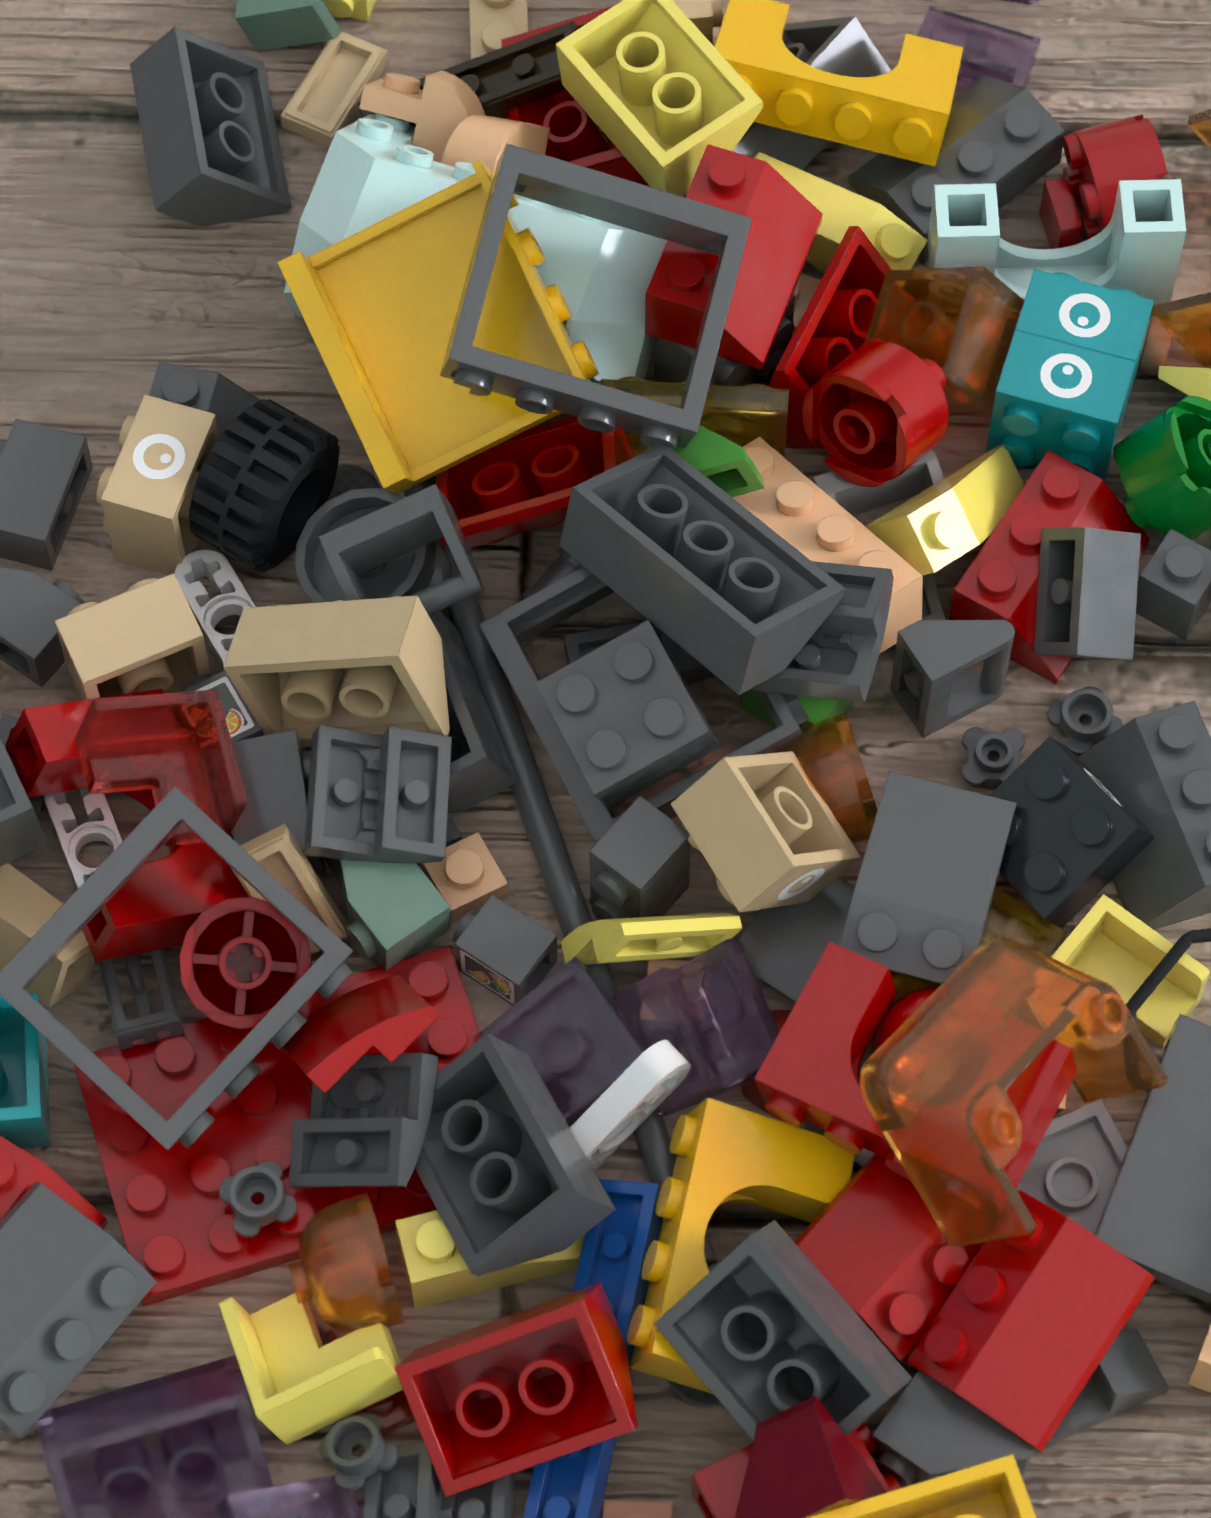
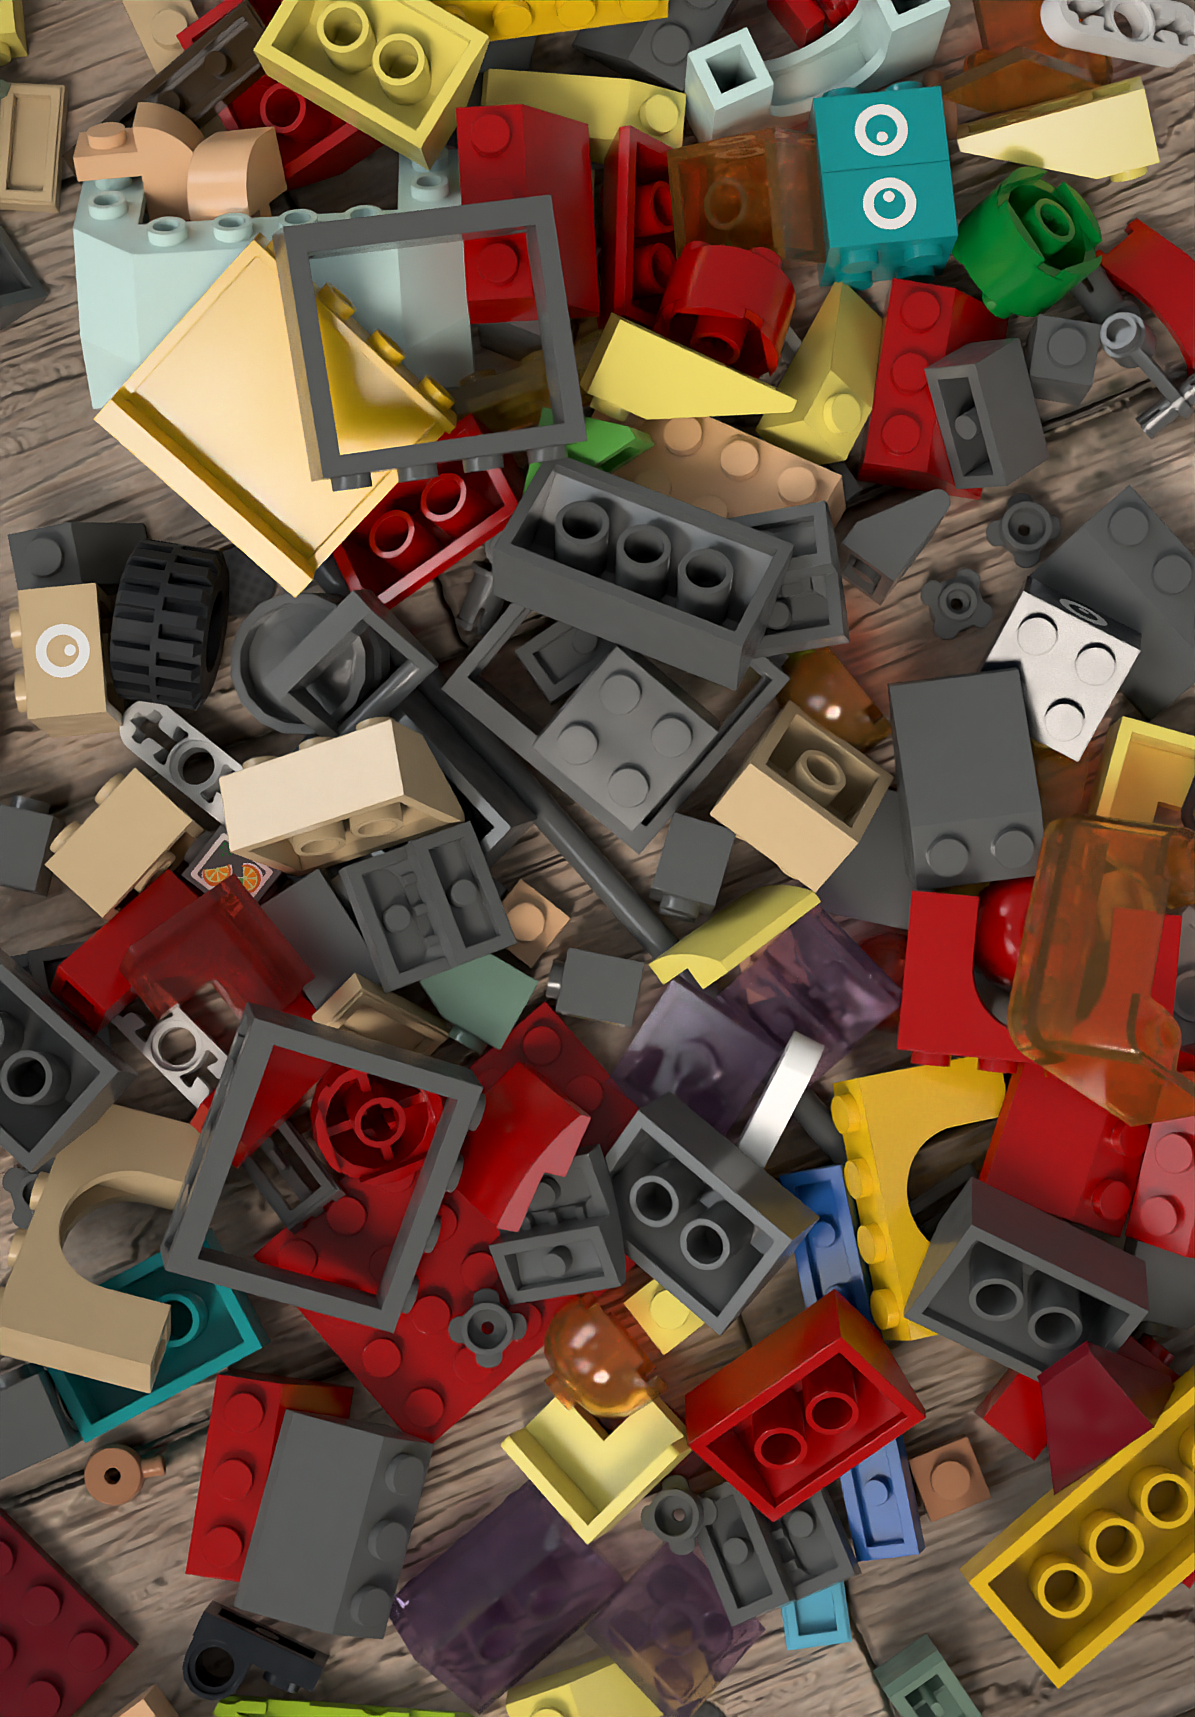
camera: 25 degrees left, 20 degrees up
none -> light yellow slope [579,313,797,422]

